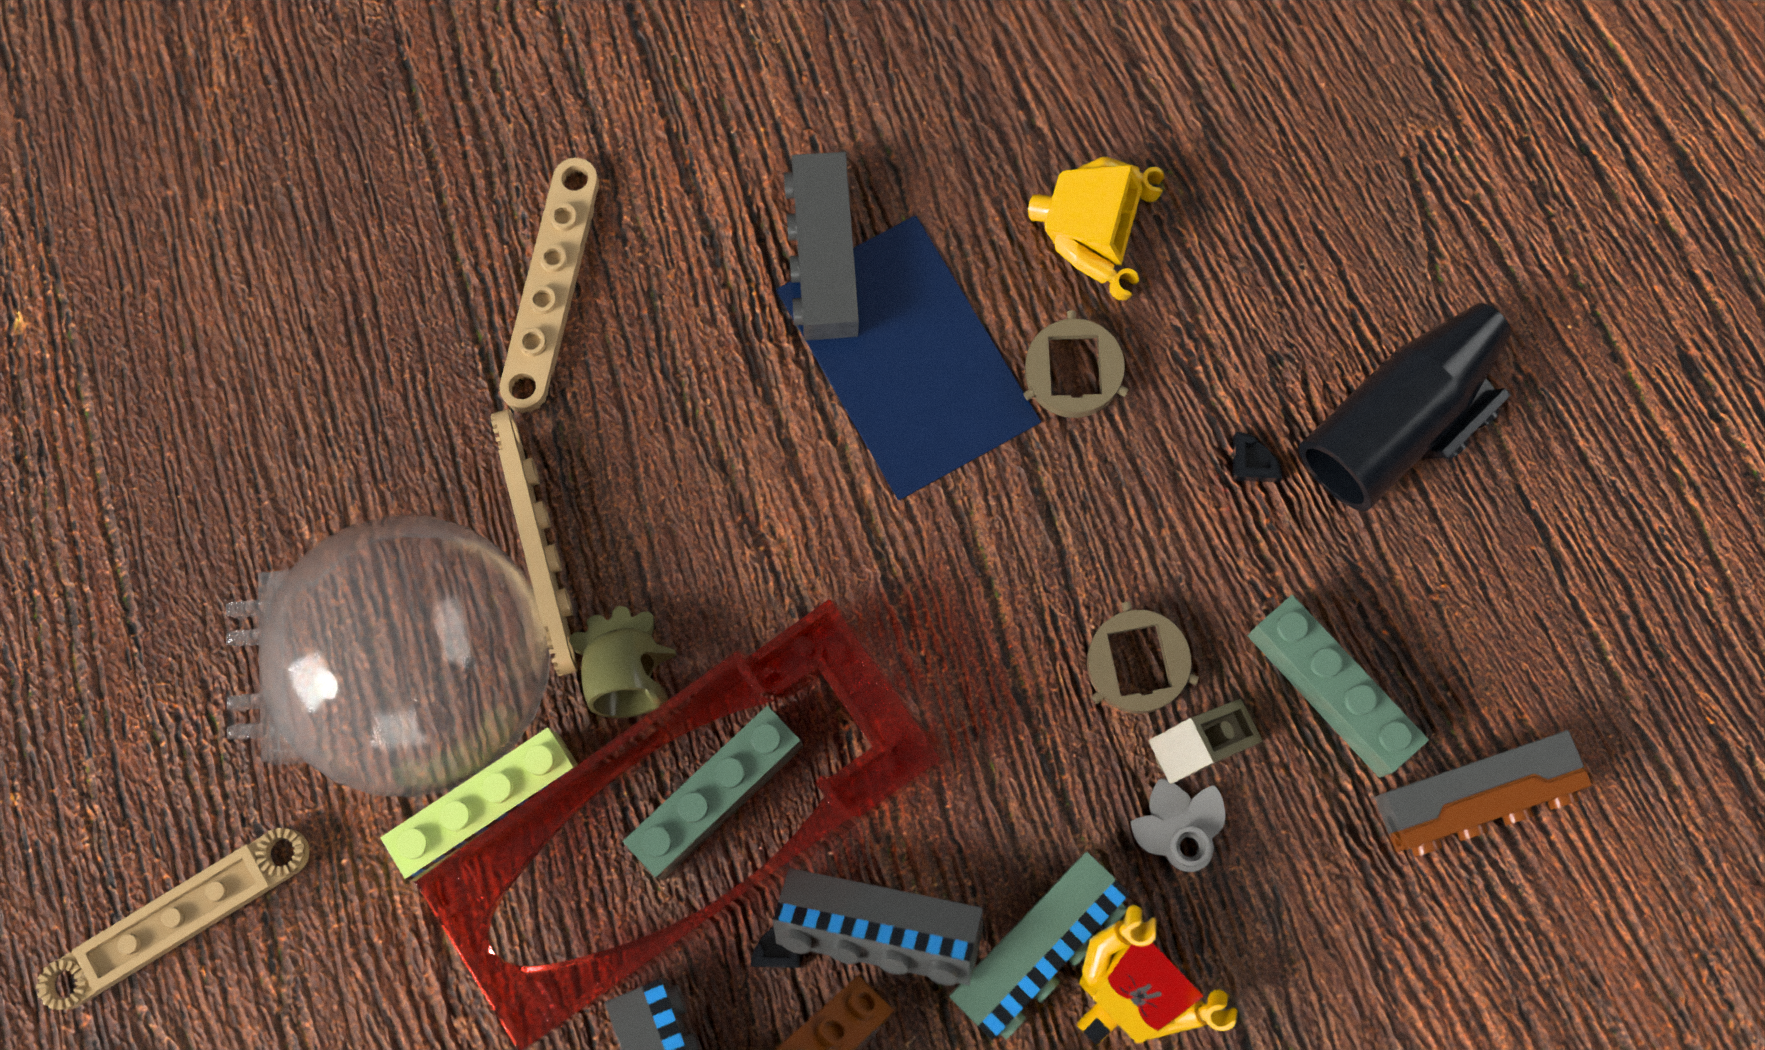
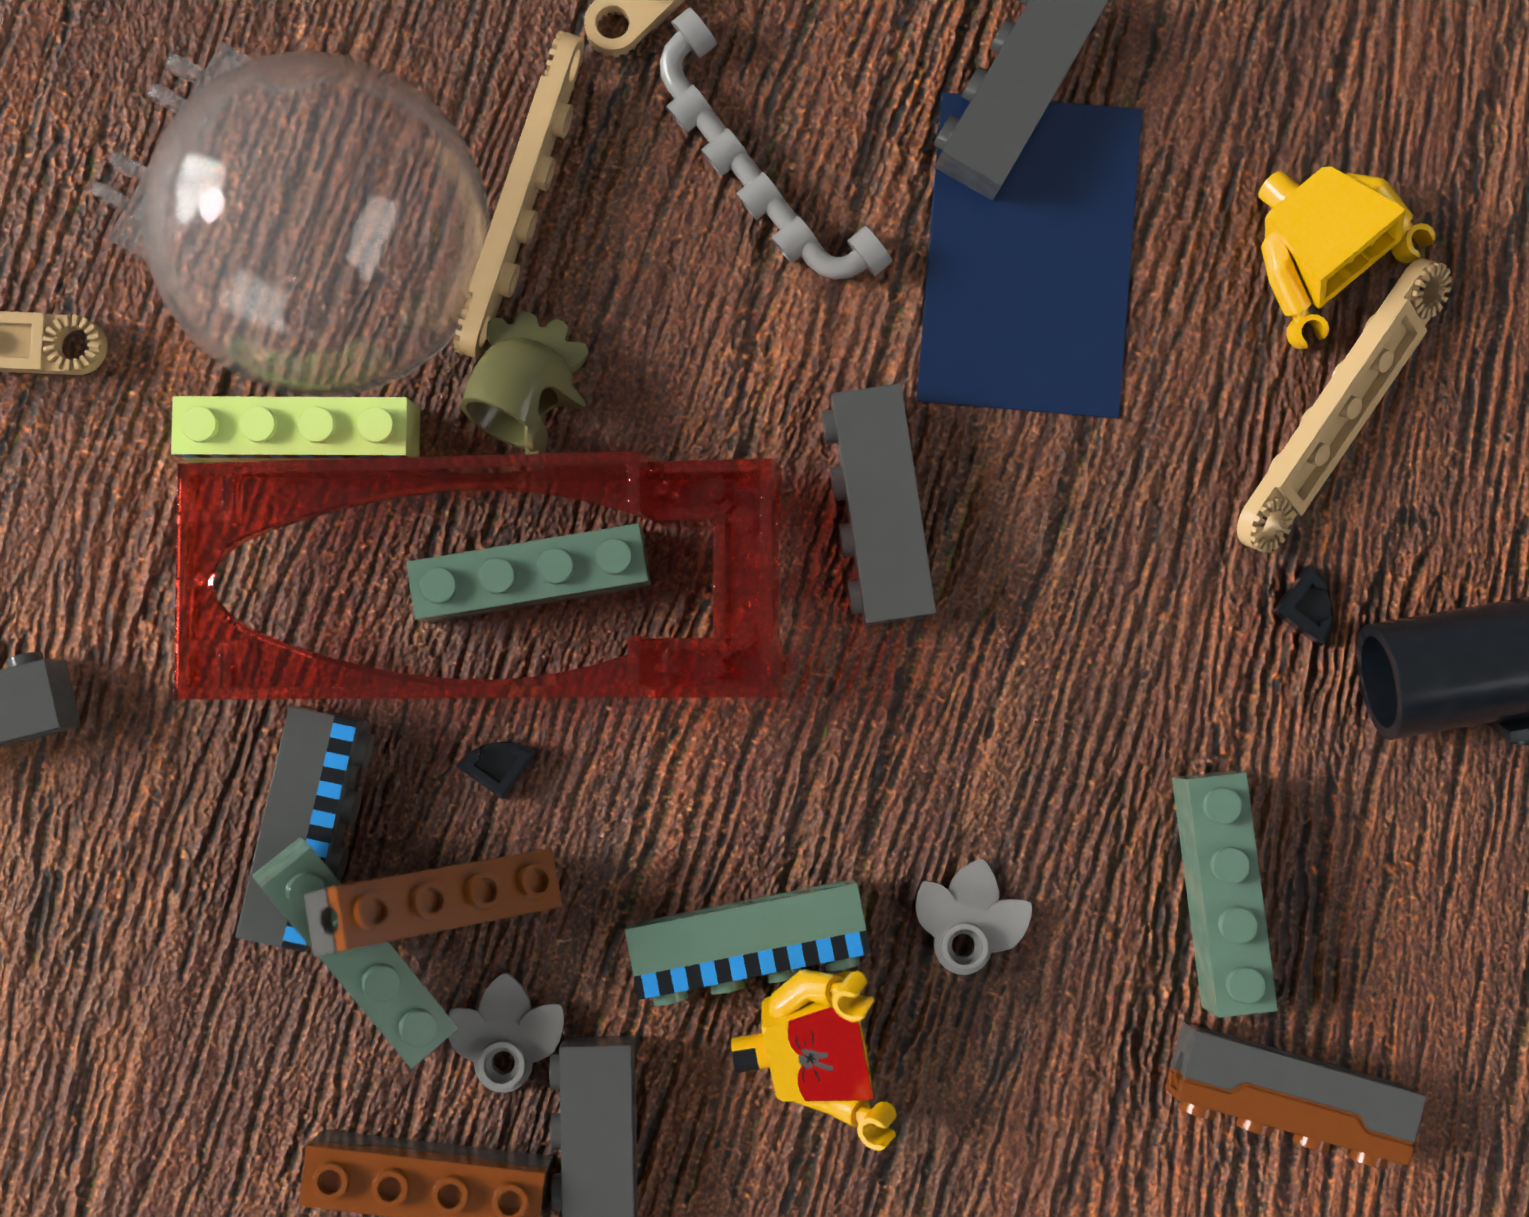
camera: 30 degrees right, 10 degrees up
dark grey brick [772,868,983,986] -> none
dark tan piece [1023,310,1129,418] -> none
dark tan piece [1087,601,1199,714] -> none
dark tan slope [1148,698,1263,784] -> none
none -> light grey bar [660,7,893,280]
none -> dark grey brick [821,383,936,626]
none -> tan plate [1237,258,1452,553]

